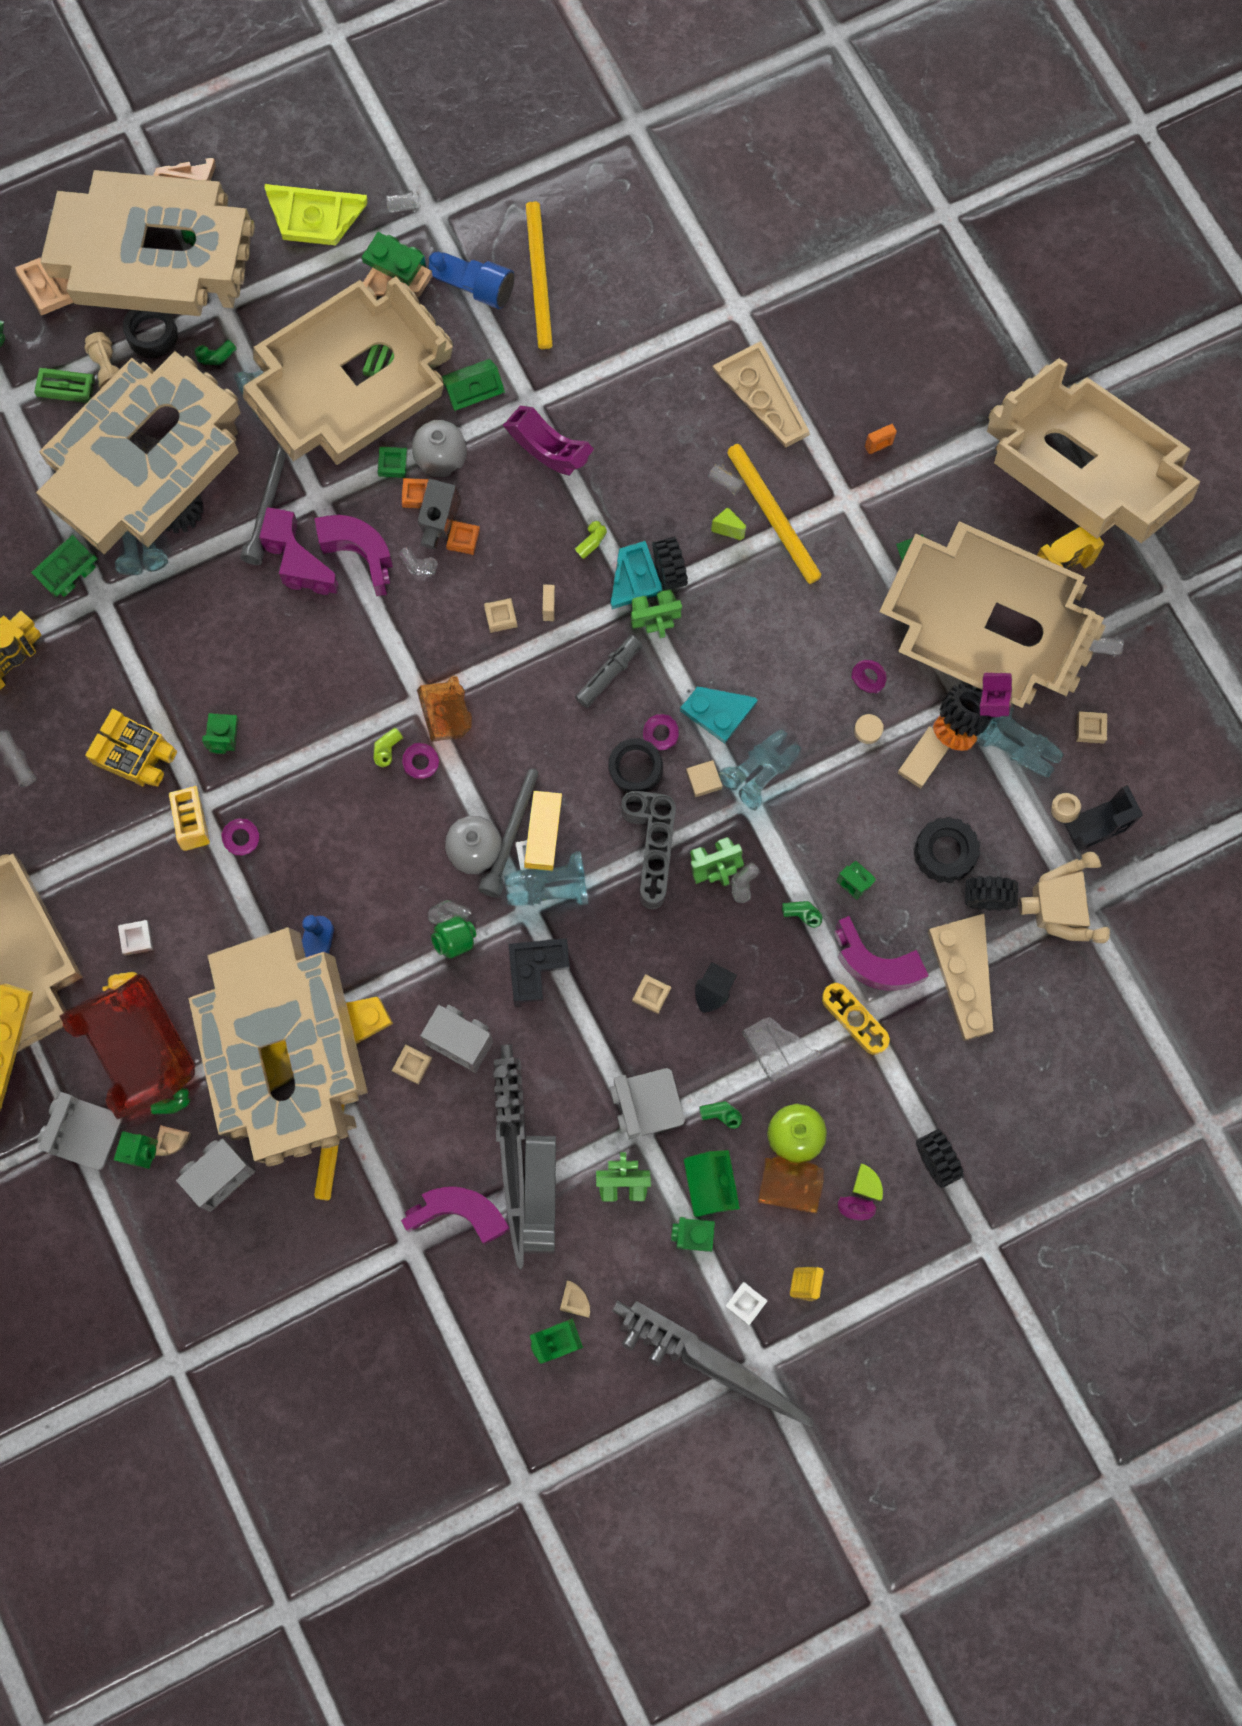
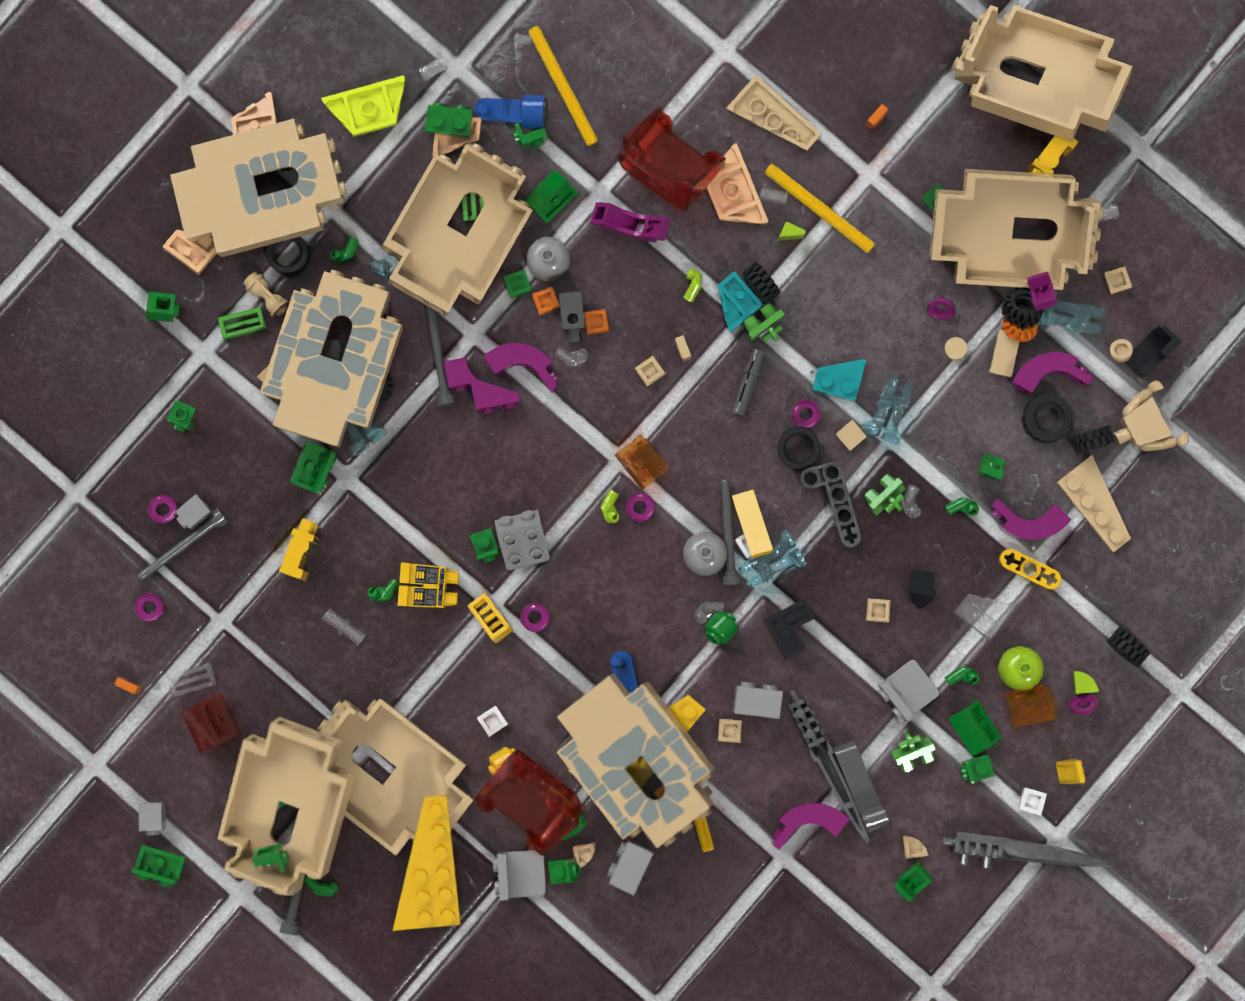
camera: 20 degrees left, 10 degrees up
none -> green arm [367,578,401,602]
none -> light grey bracket [495,510,550,570]
none -> green bracket [512,123,548,149]
none -> clear red windscreen [619,108,726,212]
none -> light nougat wing [703,143,769,224]
none -> magenta arch [1010,352,1094,395]

